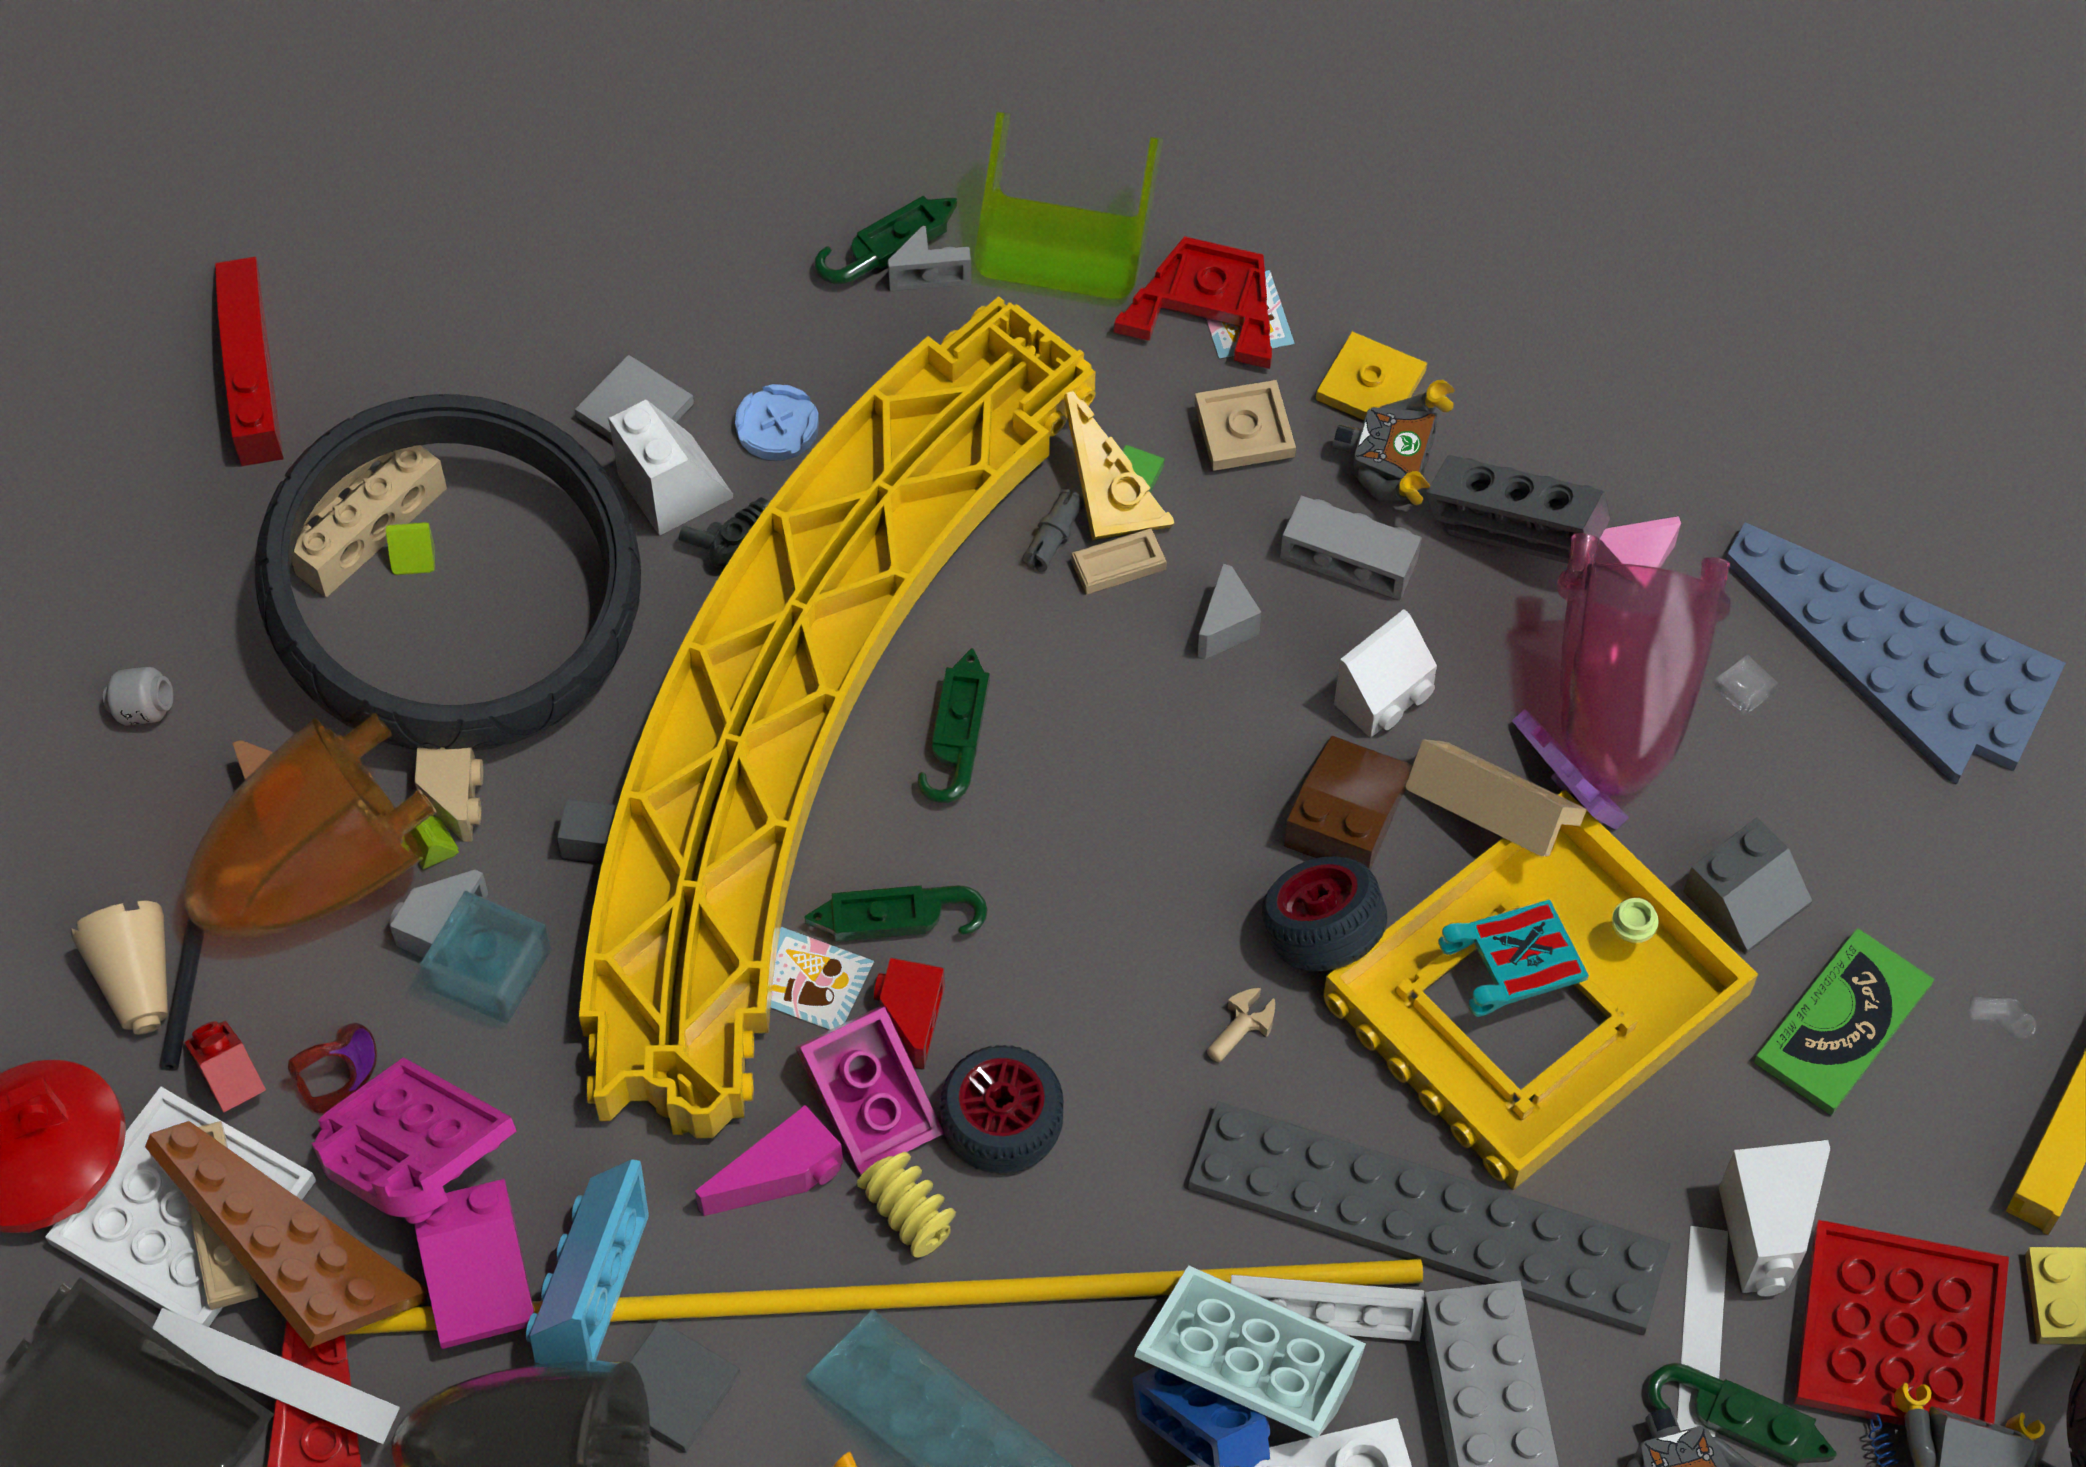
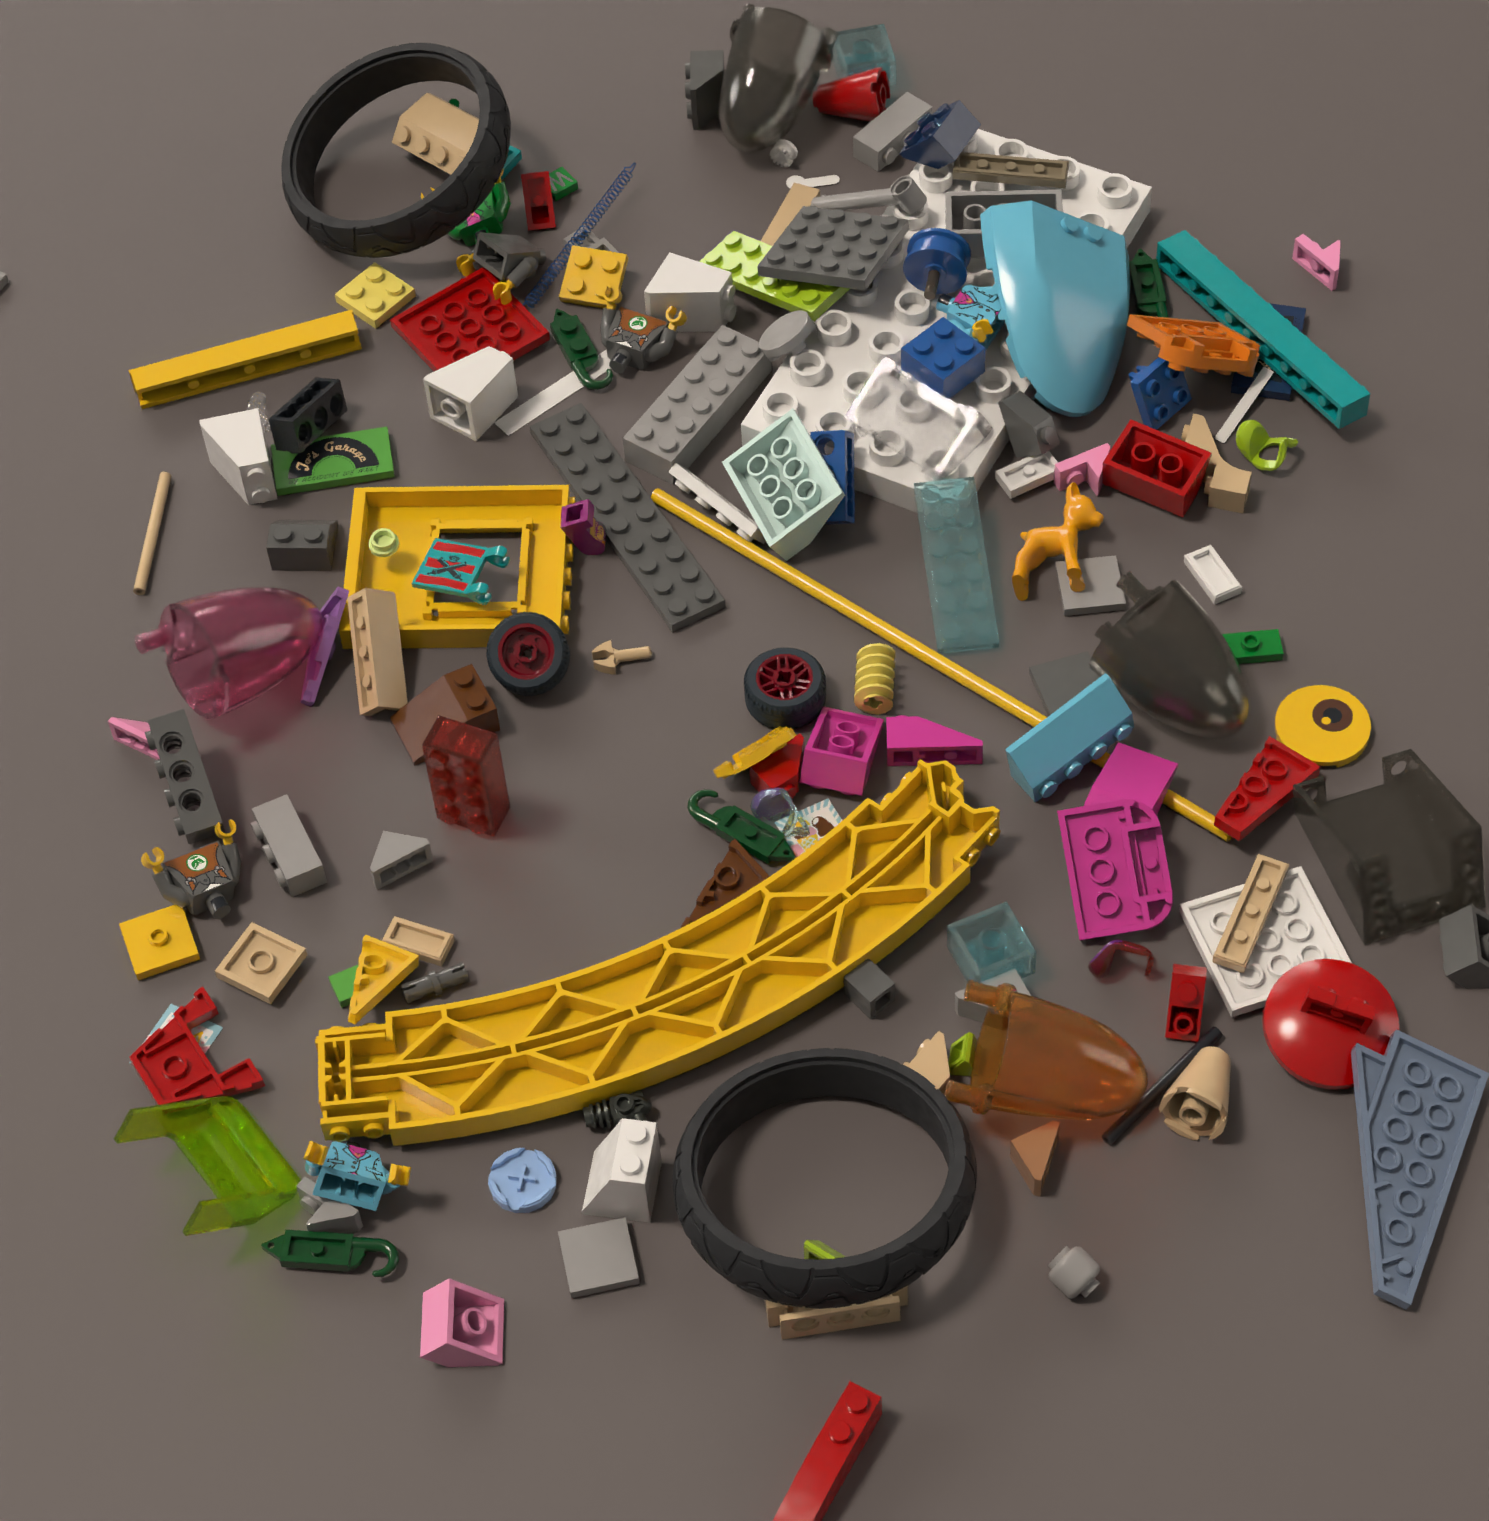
camera: 135 degrees left, 5 degrees down
dark orange wing [145,1121,429,1348] -> none
white sticker [145,1308,400,1444] -> none
dark green plate [918,648,990,803] -> none
white slope [1334,609,1437,738] -> none
sand blue wing [1725,522,2066,784] -> none
none -> tan piece [133,472,172,595]
none -> white slope [199,408,278,505]
none -> black brick [268,377,348,454]
none -> medium azure torso [303,1141,411,1211]
none -> bright pink slope [420,1278,504,1367]
none -> clear red brick [422,715,511,837]
none -> magenta leg [560,499,606,555]
none -> reddish brown wing [681,839,770,928]
none -> yellow tile [713,726,796,779]
none -> clear light blue piece [750,788,810,837]

